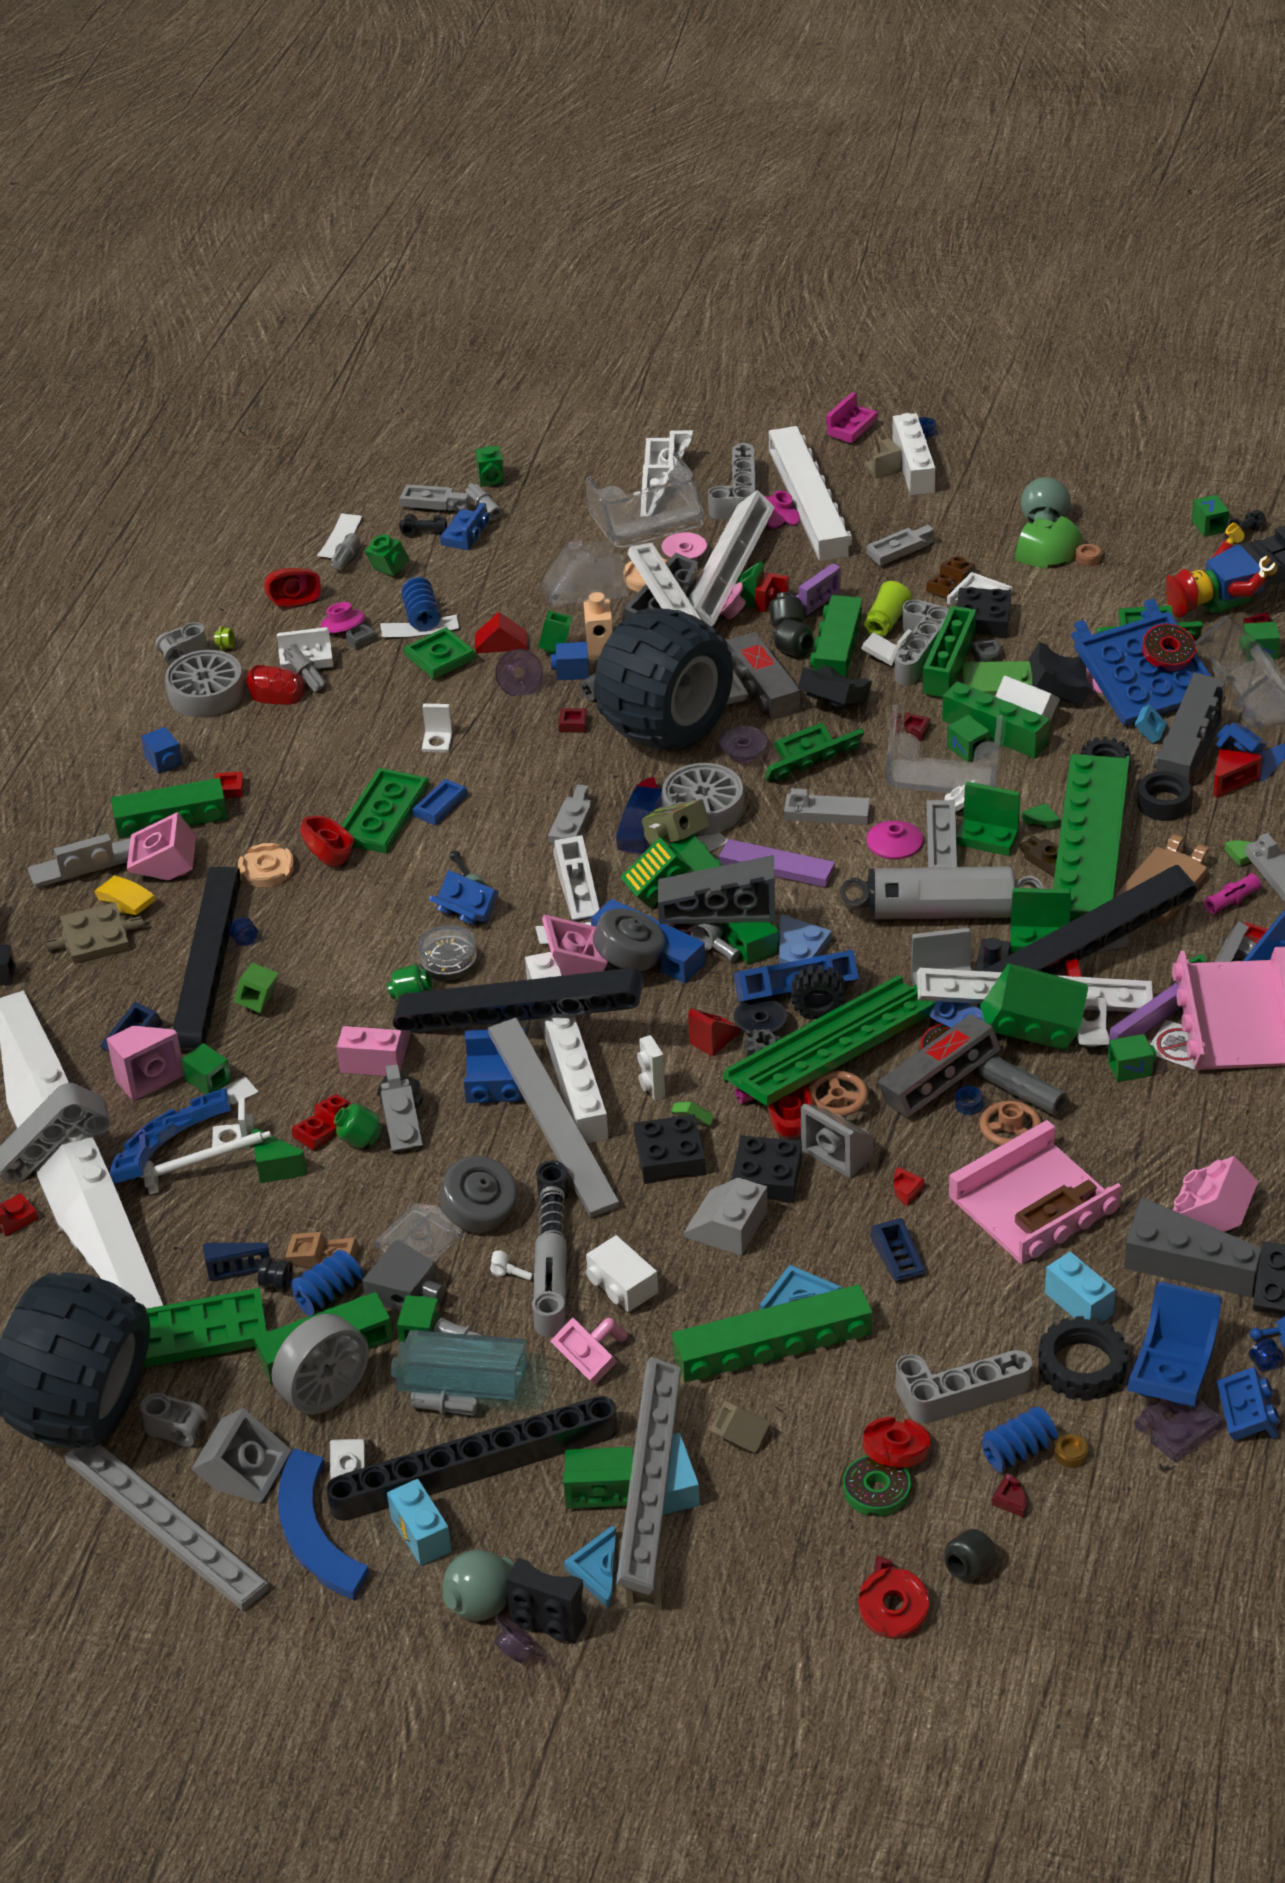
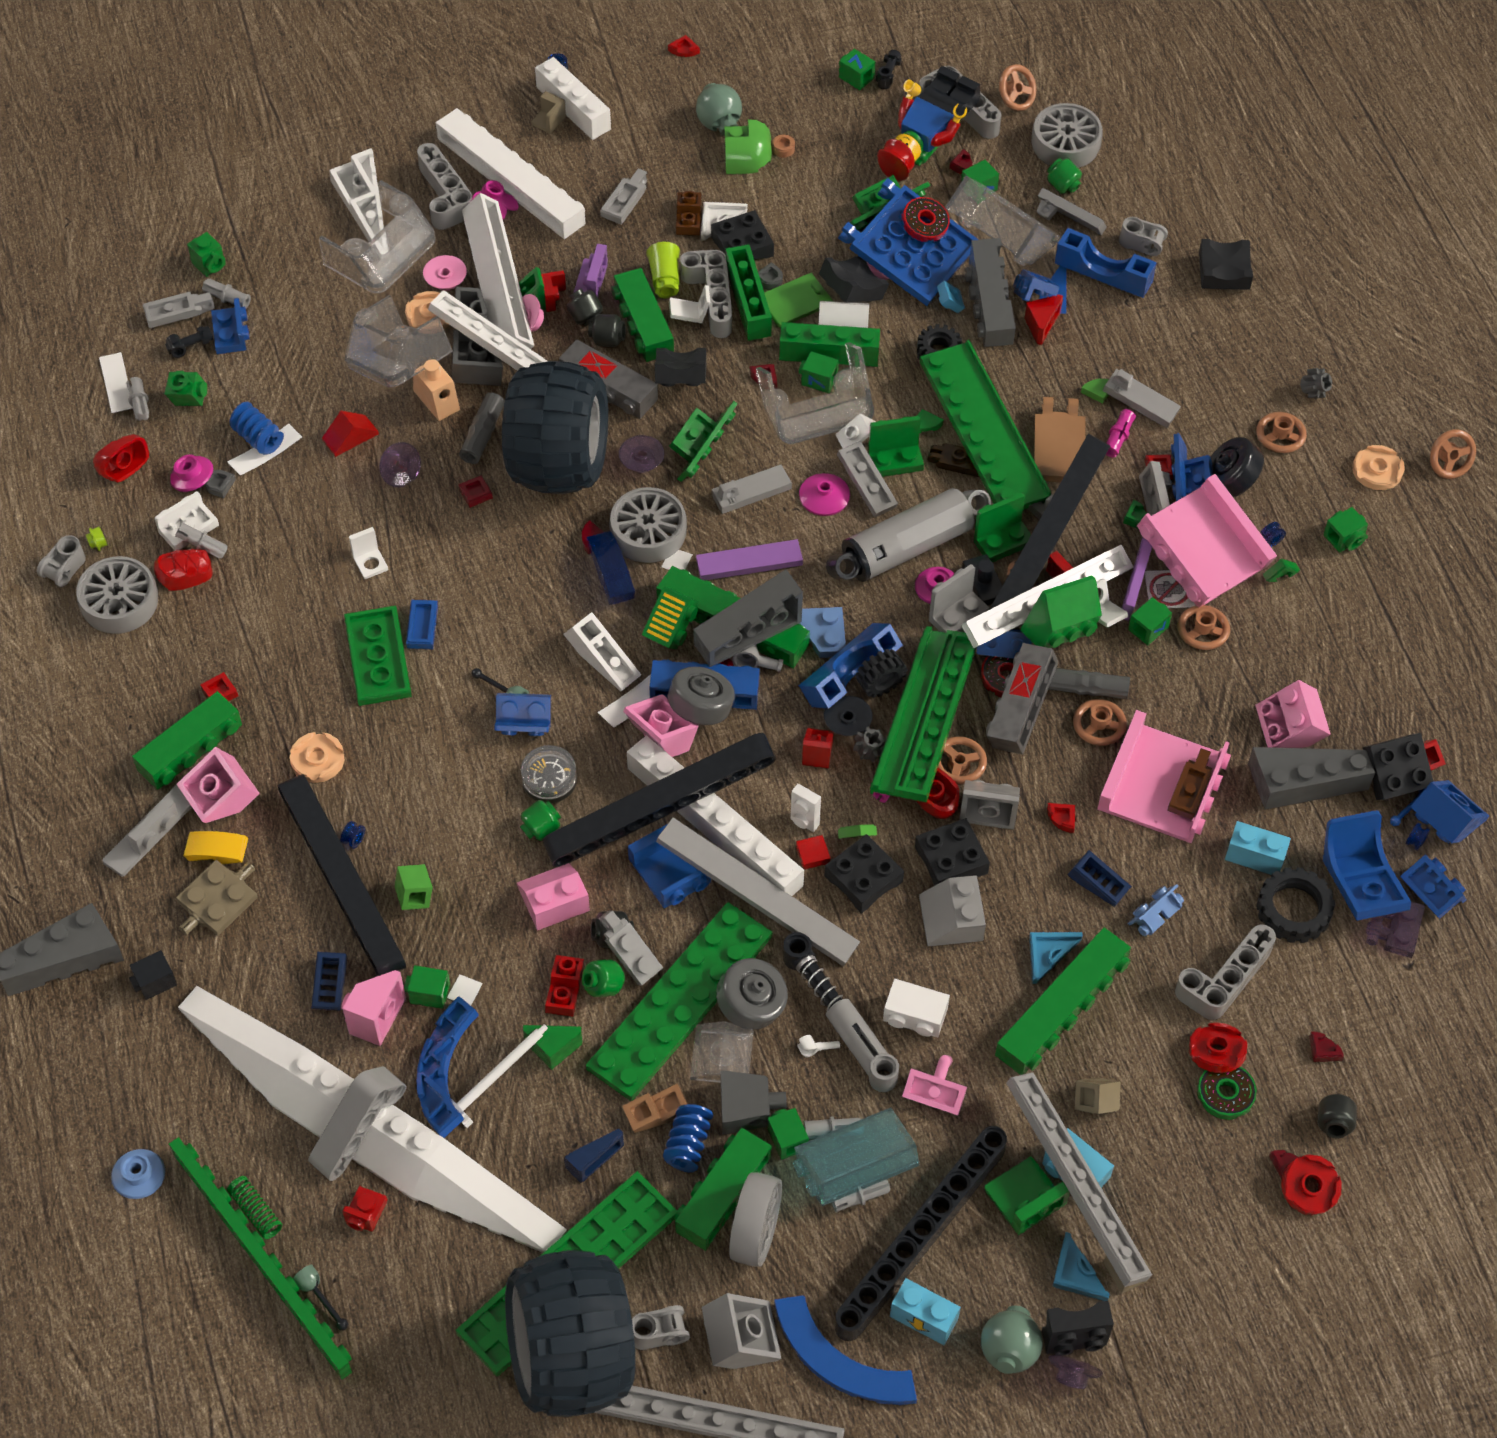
camera: 35 degrees left, 15 degrees up
blue brick [141,727,183,774] -> none
white bracket [212,1098,254,1149] -> none
black wheel [258,1257,293,1292] -> none
red piece [300,815,354,867] -> none
white bracket [330,1439,368,1479] -> none
green plate [403,627,477,679] -> none
green brick [538,610,573,654] -> none
light grey hinge [548,784,592,844] -> none
blue brick [551,642,589,680] -> none
olive torso [642,799,710,845] -> none
dark pink bracket [826,392,878,443] -> none
clear blue bush [955,1086,983,1115] -> none
blue piece [981,1407,1058,1474] -> none
pearl gold tile [1054,1433,1089,1468] -> none
black tyre [1137,771,1192,821] -> none
none -> green plate [586,902,773,1101]
none -> red tile [668,35,700,57]
none -> red tile [796,835,830,870]
none -> medium blue hinge [1128,884,1184,936]
none -> nougat piece [1177,605,1230,650]

